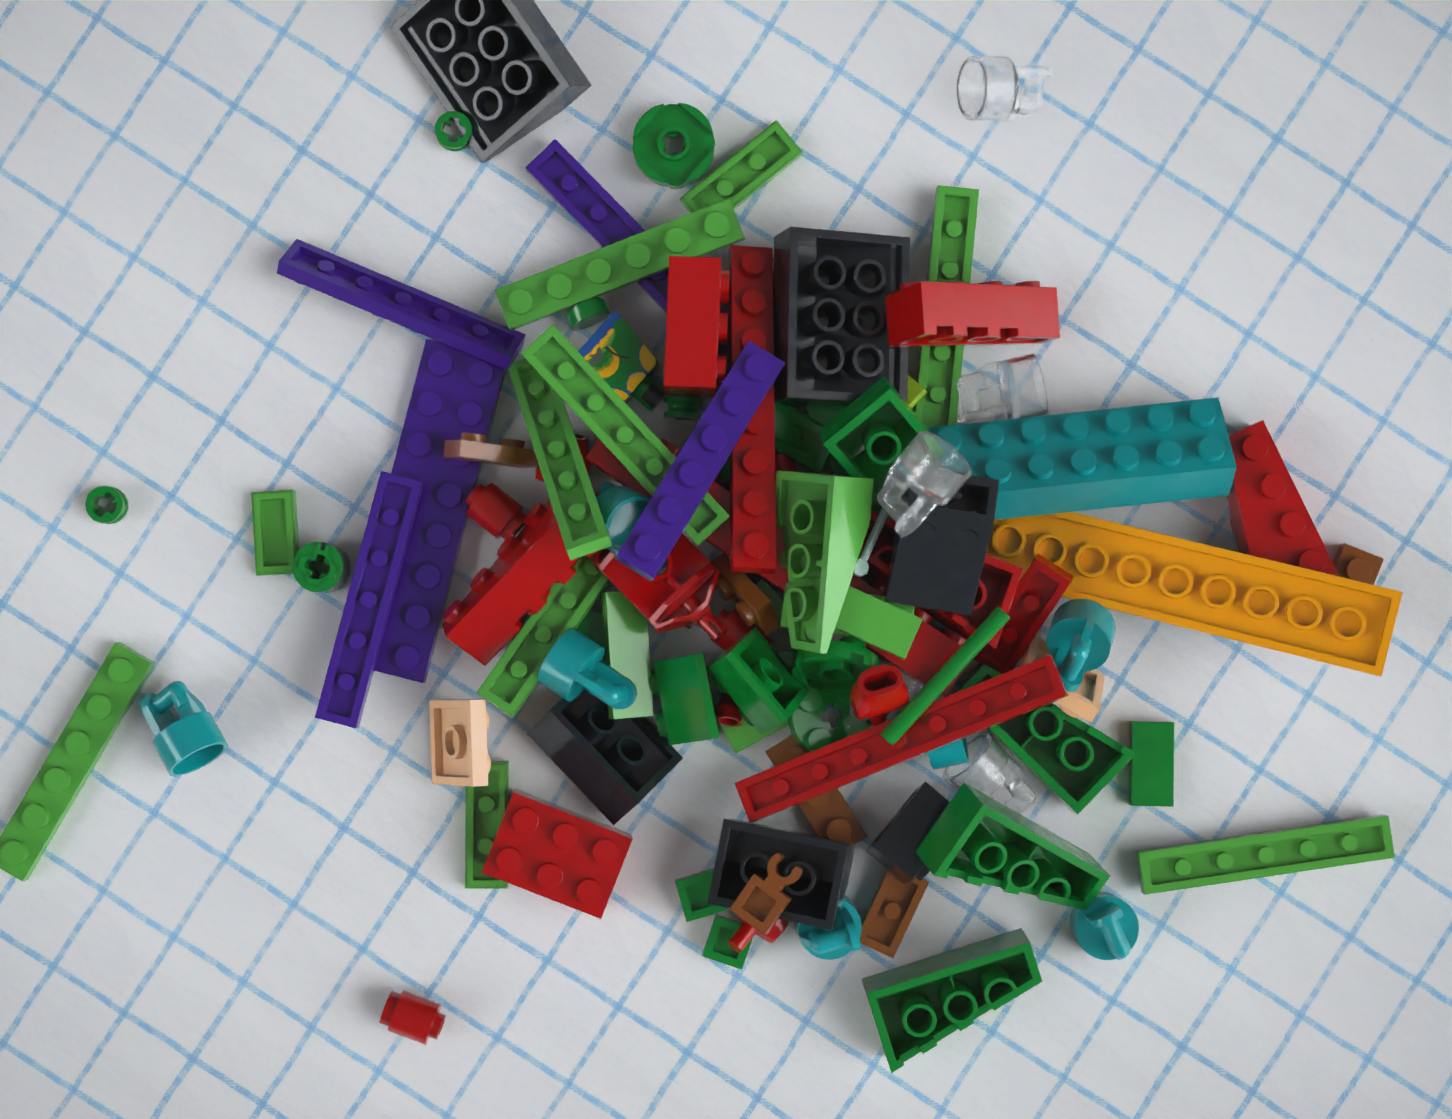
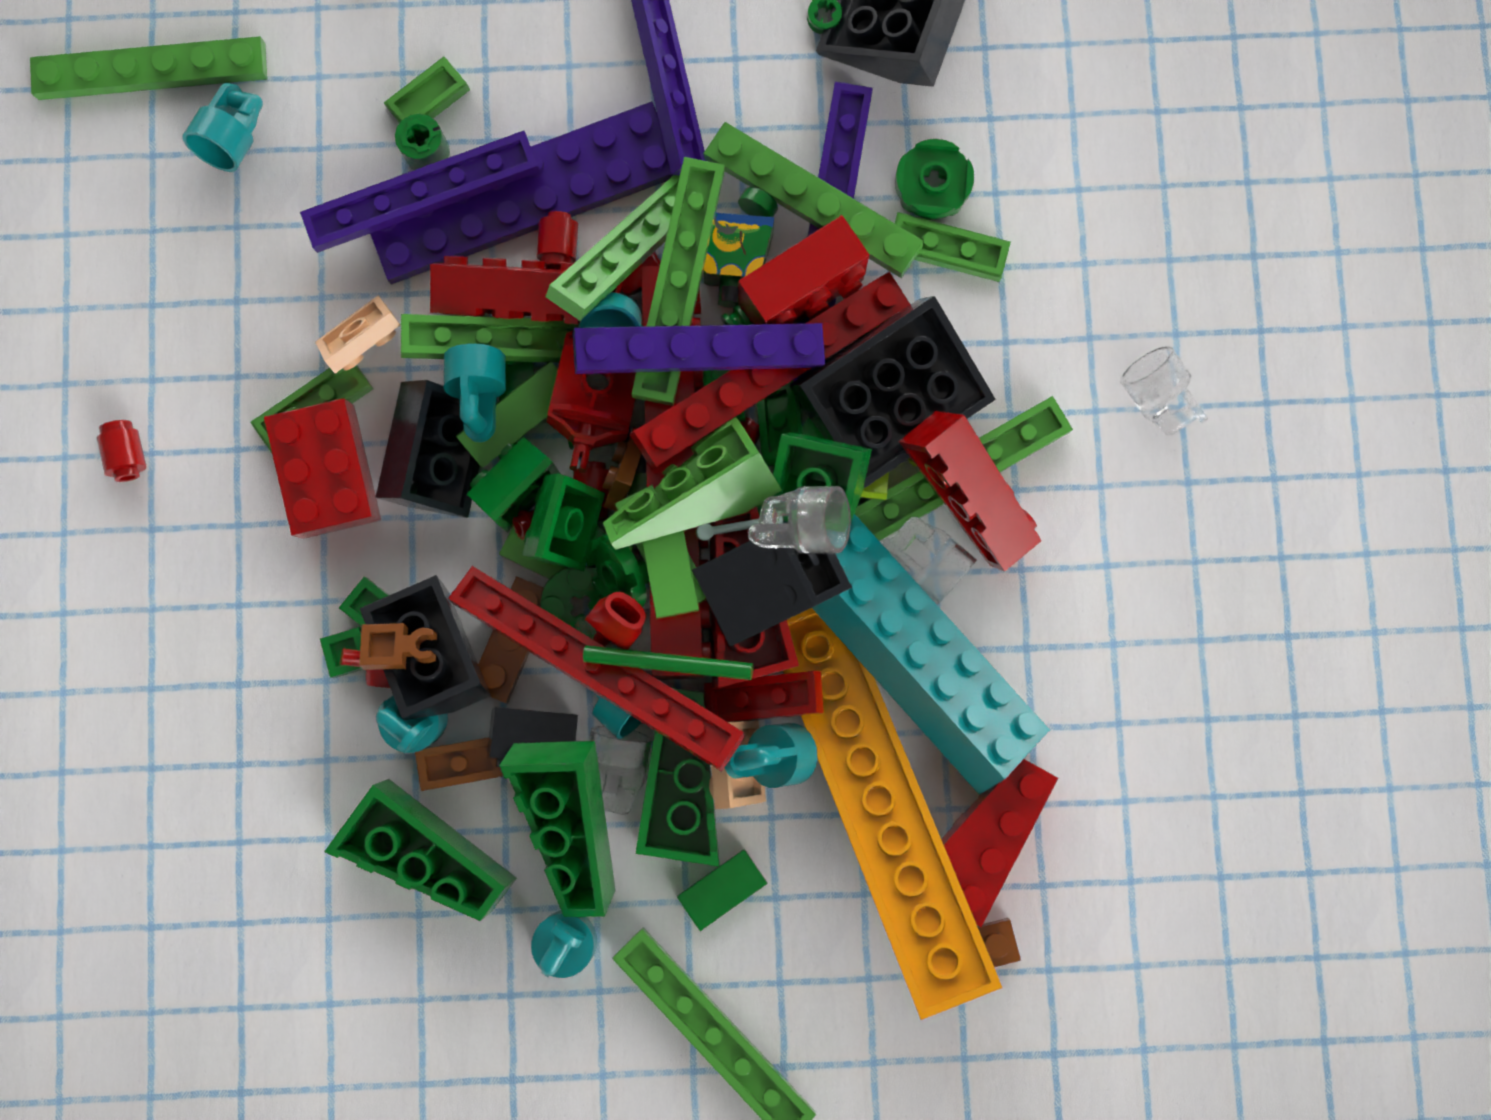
camera: 55 degrees right, 5 degrees down
dark orange plate [443,433,538,468] -> none

